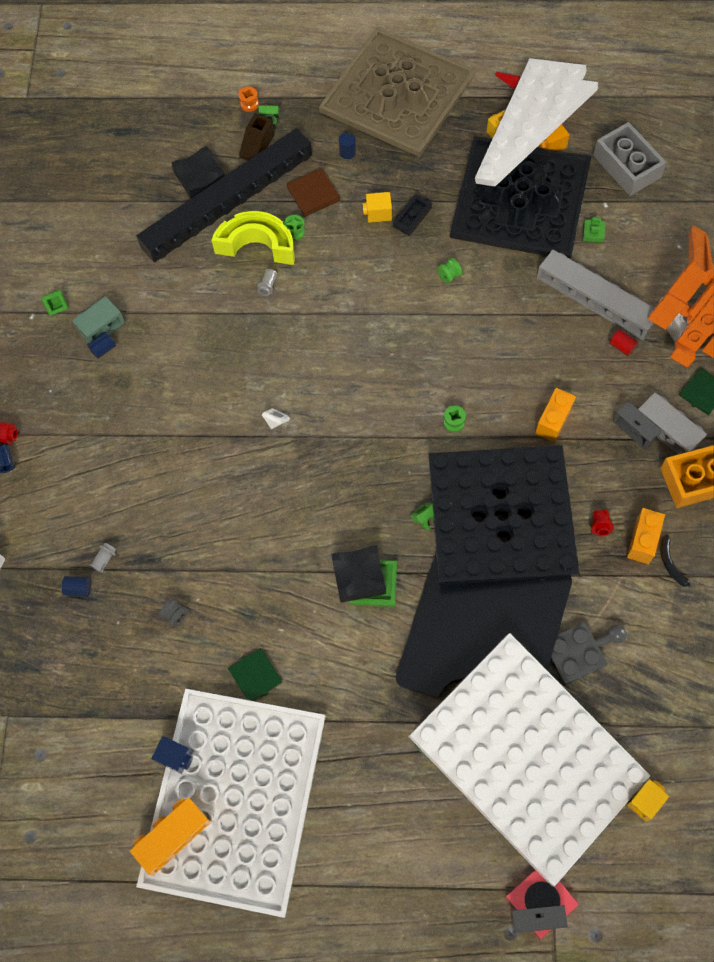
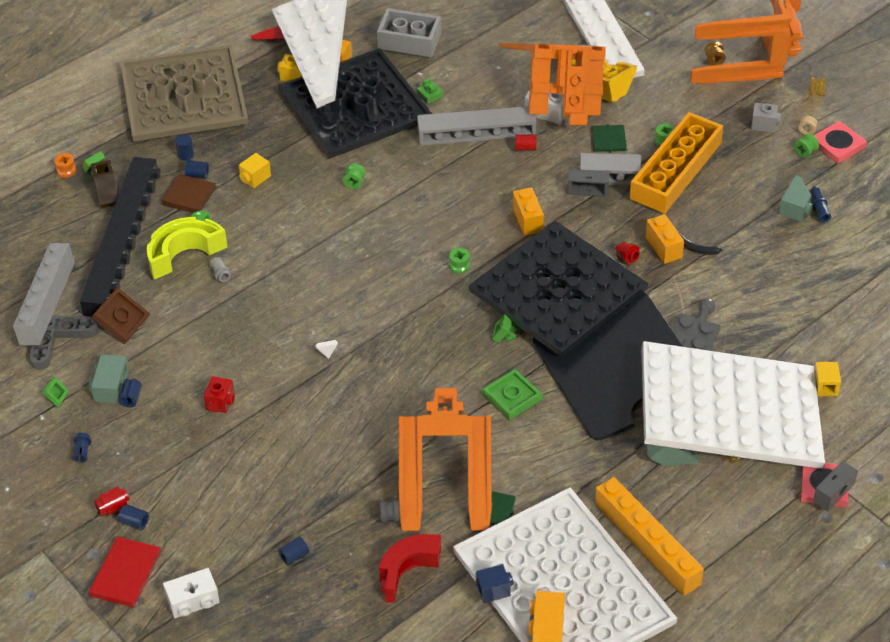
camera: 45 degrees left, 20 degrees down
light grey pin [89,543,116,573] -> none
black brick [171,146,225,198] -> none
black brick [331,545,386,603] -> none
black plate [393,194,432,236] -> none
none -> light grey brick [13,243,75,345]
none -> dark grey beam [30,316,99,370]
none -> dark blue pin [73,433,92,463]
none -> reddish brown tile [91,287,150,345]
none -> dark blue piece [185,160,209,178]
none -> red brick [203,376,235,414]
none -> red arch [379,534,442,603]
none -> orange piece [399,388,492,531]
none -> light orange brick [595,477,704,596]

